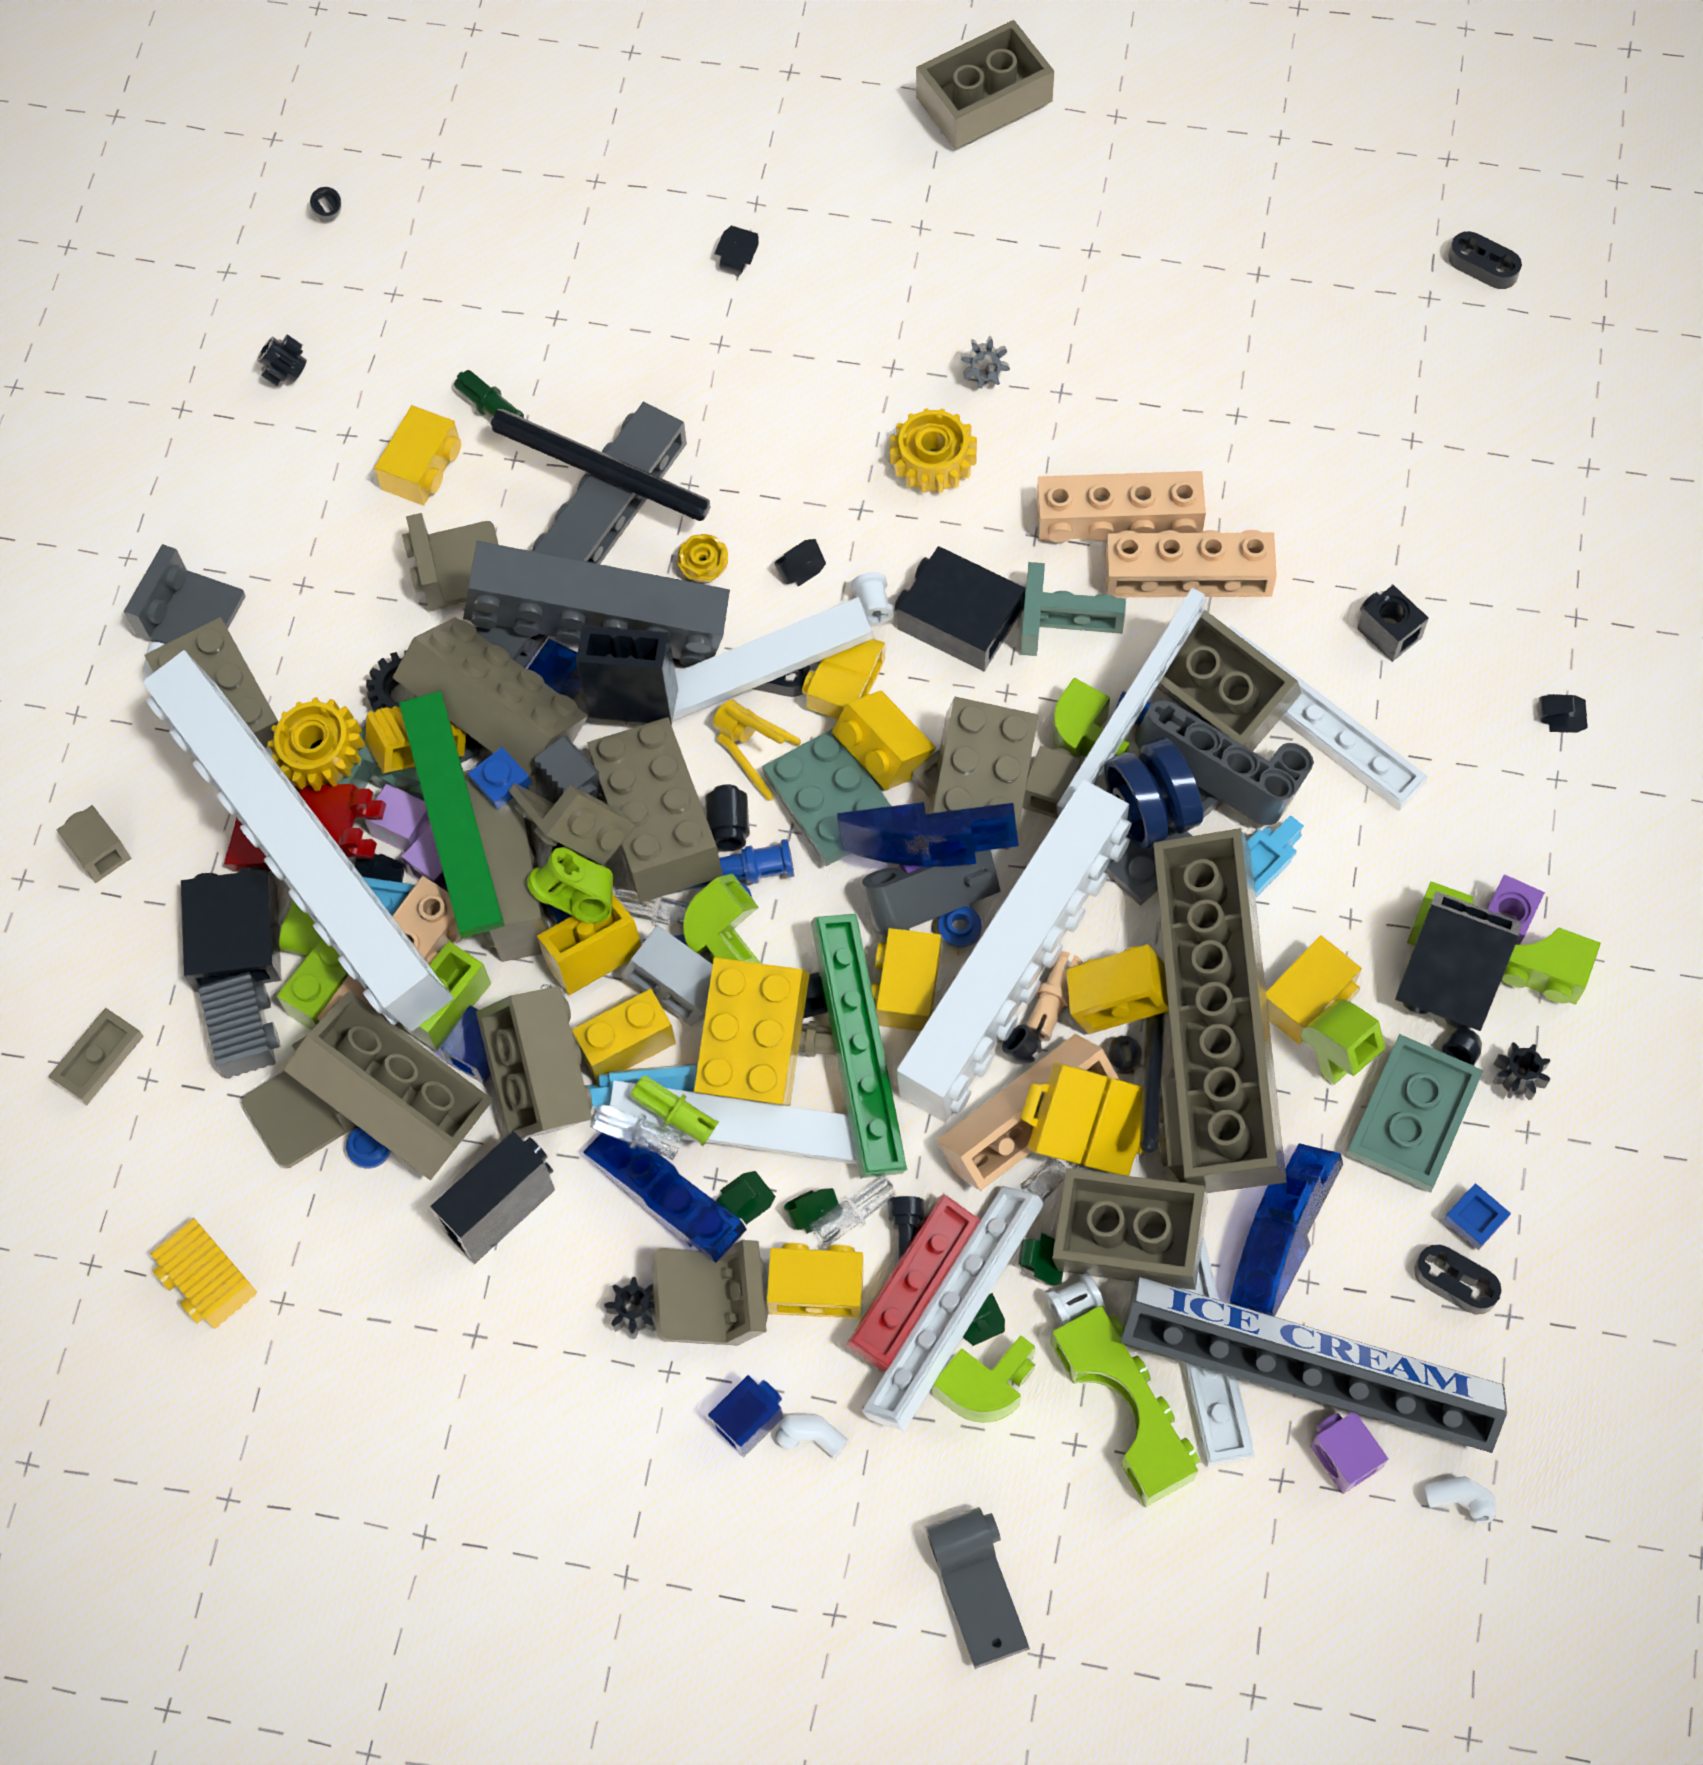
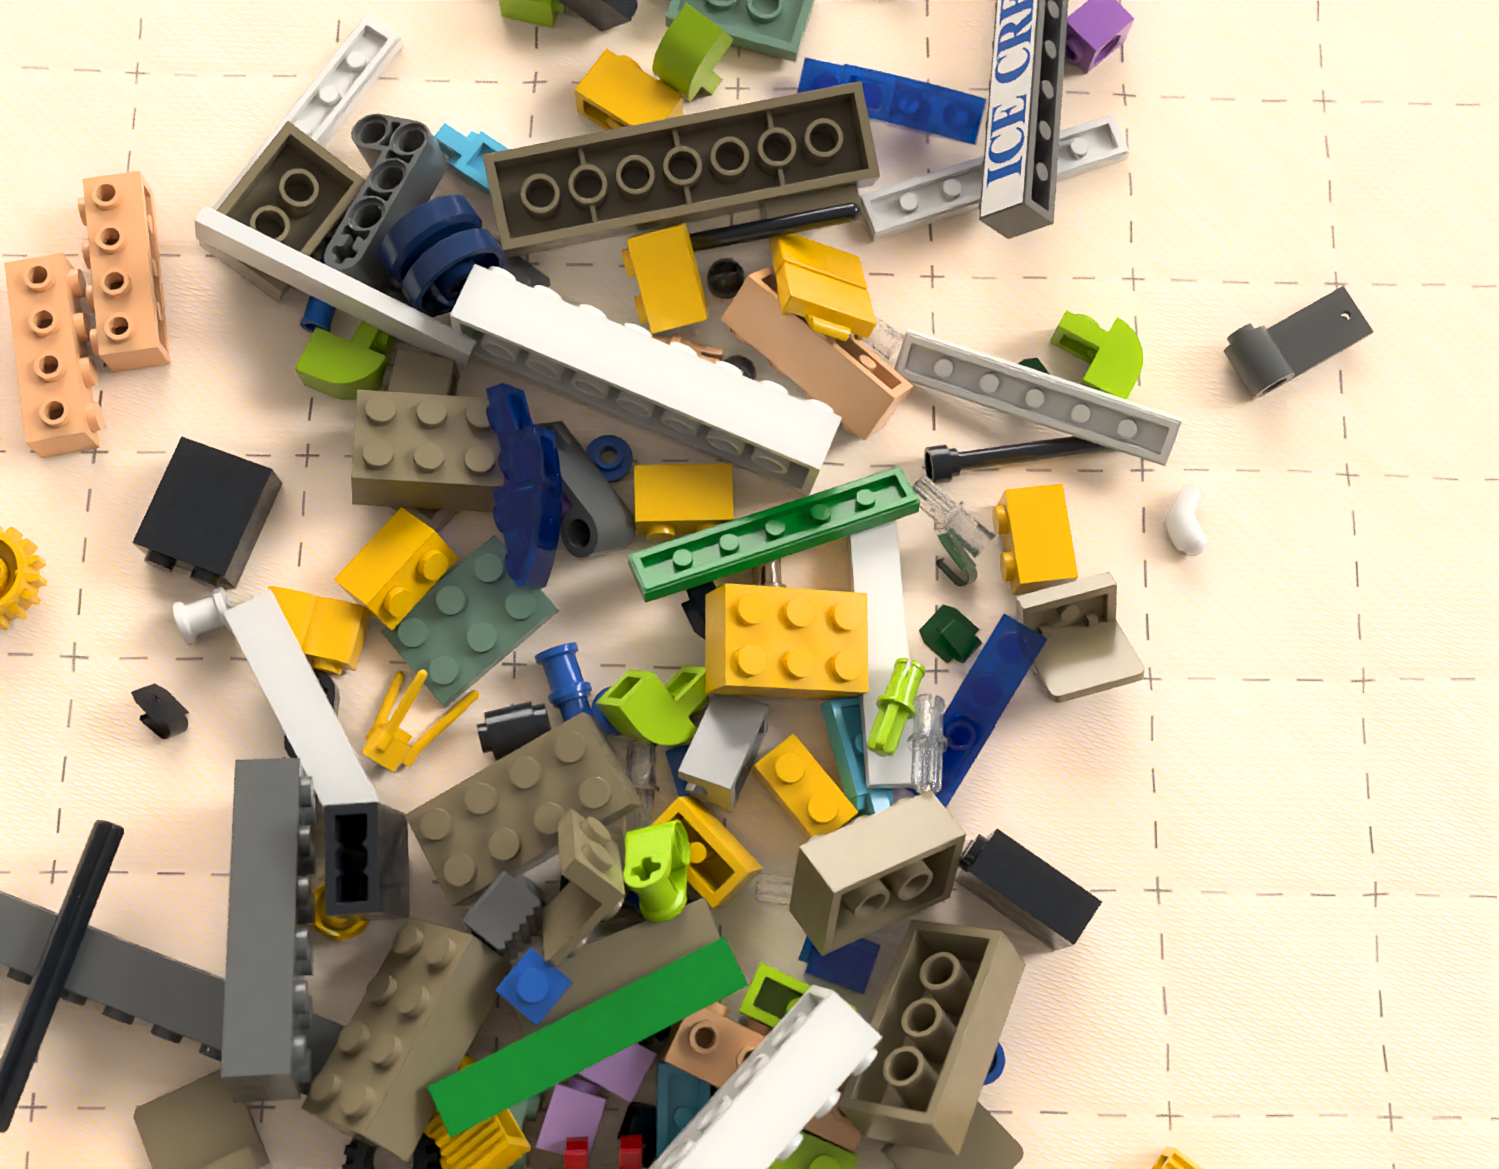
camera: 110 degrees left, 10 degrees up
clear blue brick [528,638,581,700] -> none
black gear [604,1277,656,1339] -> none
yellow plate [677,534,728,582] -> none
clear blue brick [708,1375,784,1458] -> none
tile [845,1193,980,1372] -> none
dark green piece [1018,1232,1063,1286] -> none
sand green bracket [1020,562,1126,656] -> none
white bush [1045,1272,1105,1327] -> none
lime arch [1050,1305,1200,1508] -> none
dark tan brick [1052,1168,1208,1290] -> none
black brick [1357,584,1429,662] -> none

